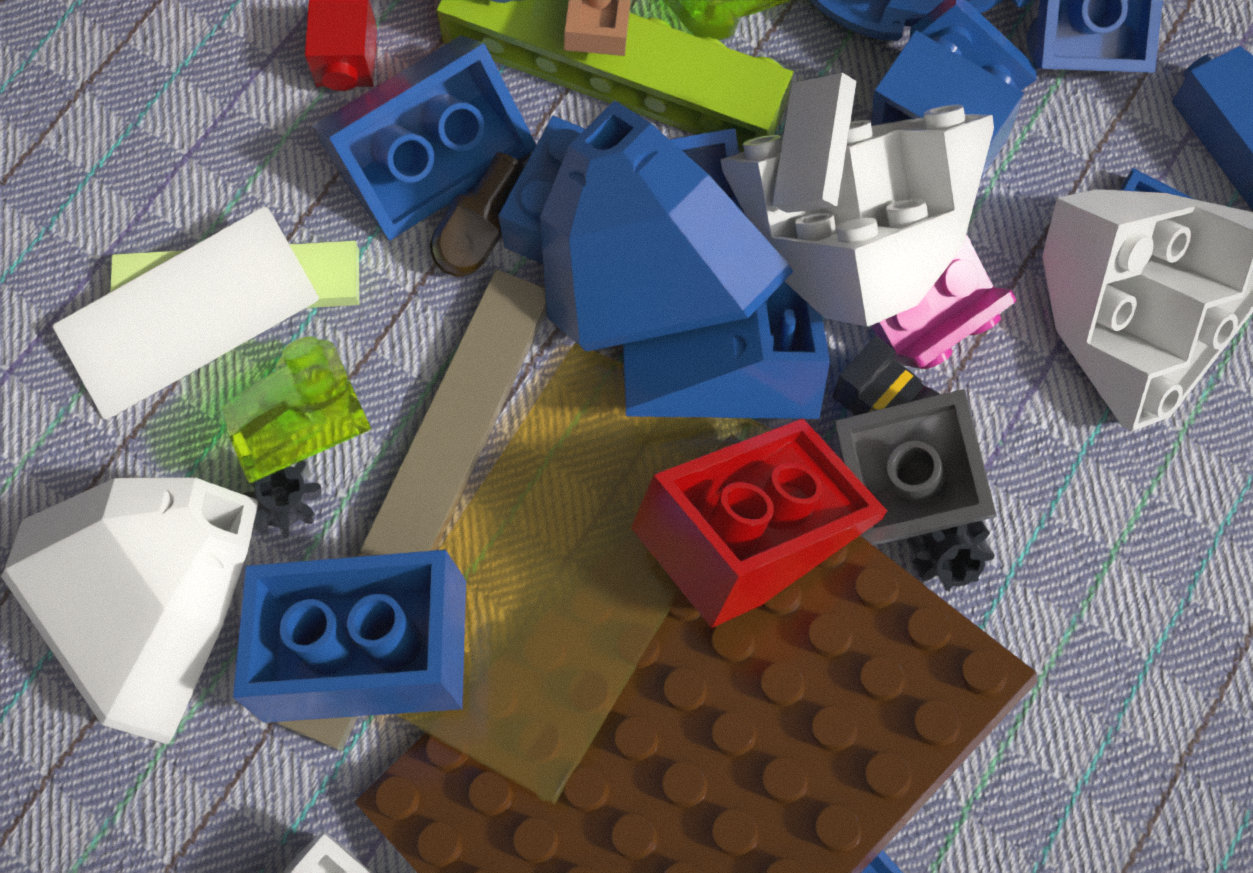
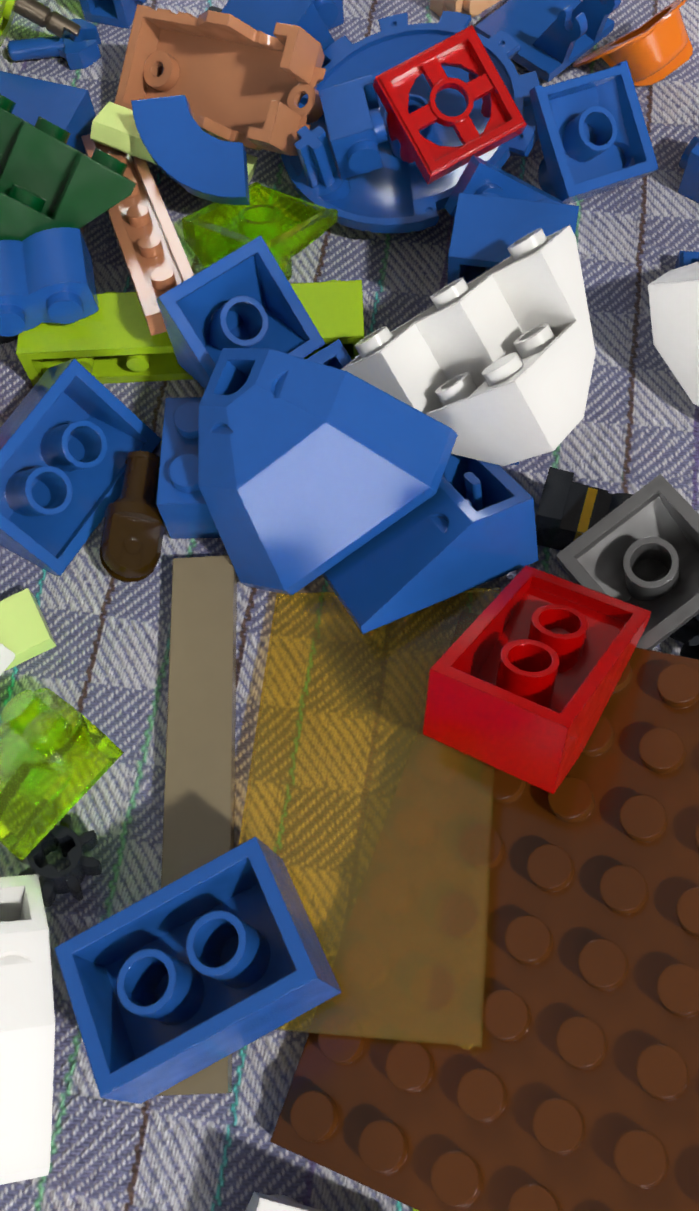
camera: 20 degrees left, 5 degrees down
white tile [772,73,856,213] -> none
bracket [871,235,1016,369] -> none
none -> blue slope [156,235,326,389]

